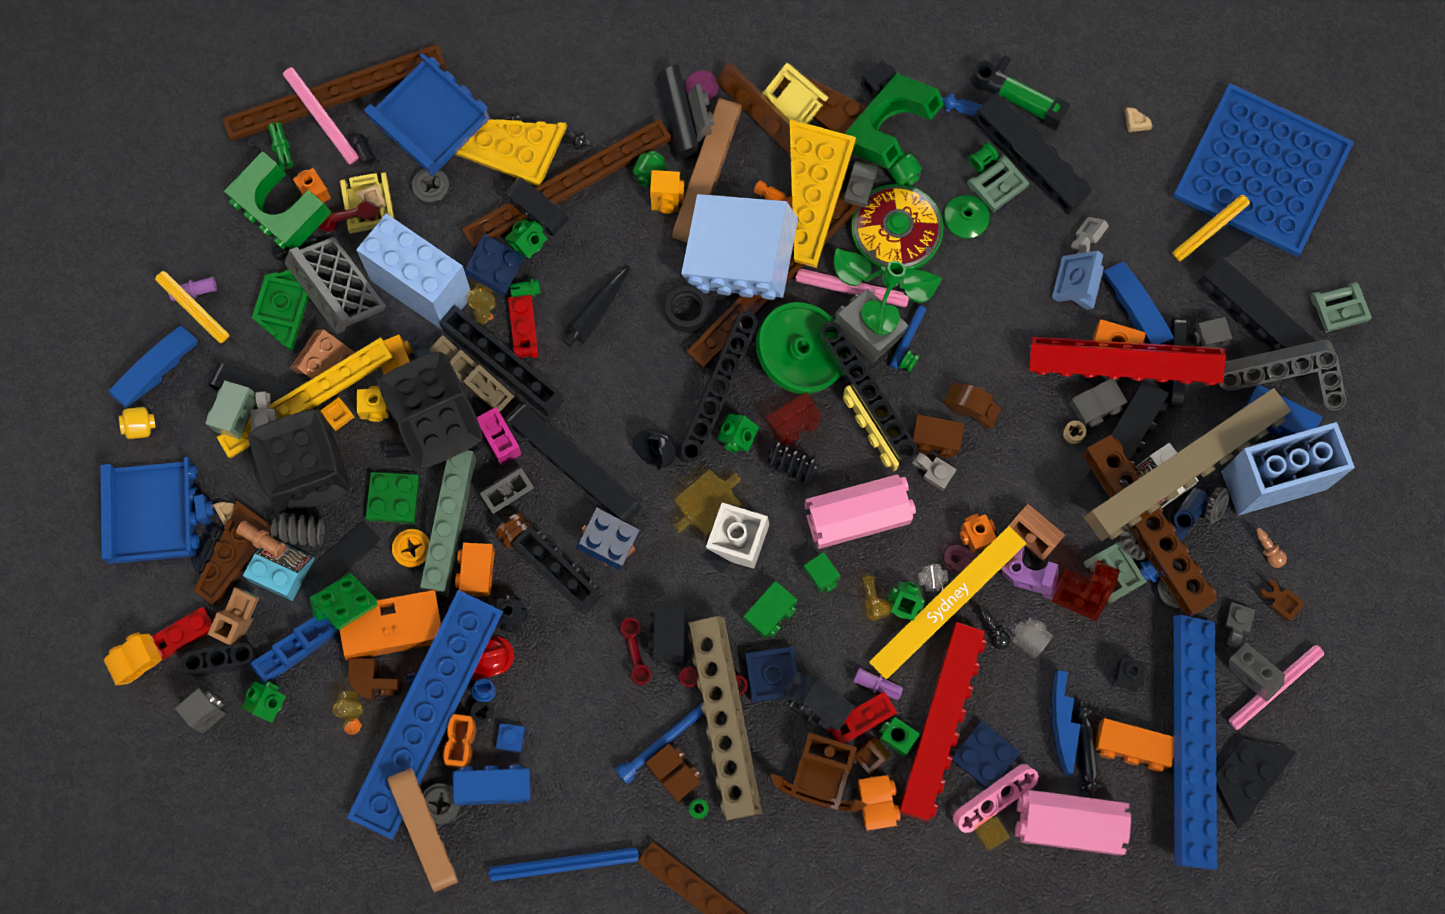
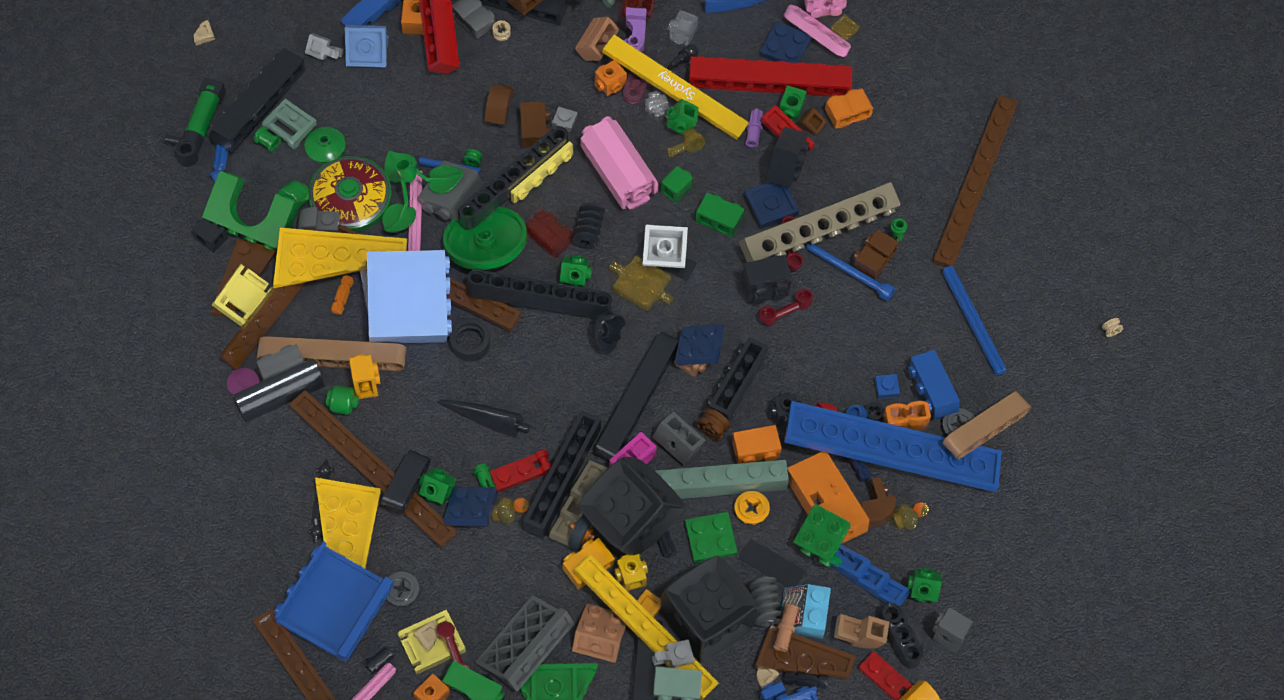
camera: 105 degrees left, 10 degrees down
light blue brick [357,214,472,330] -> none
reddish brown piece [770,733,867,812] -> none

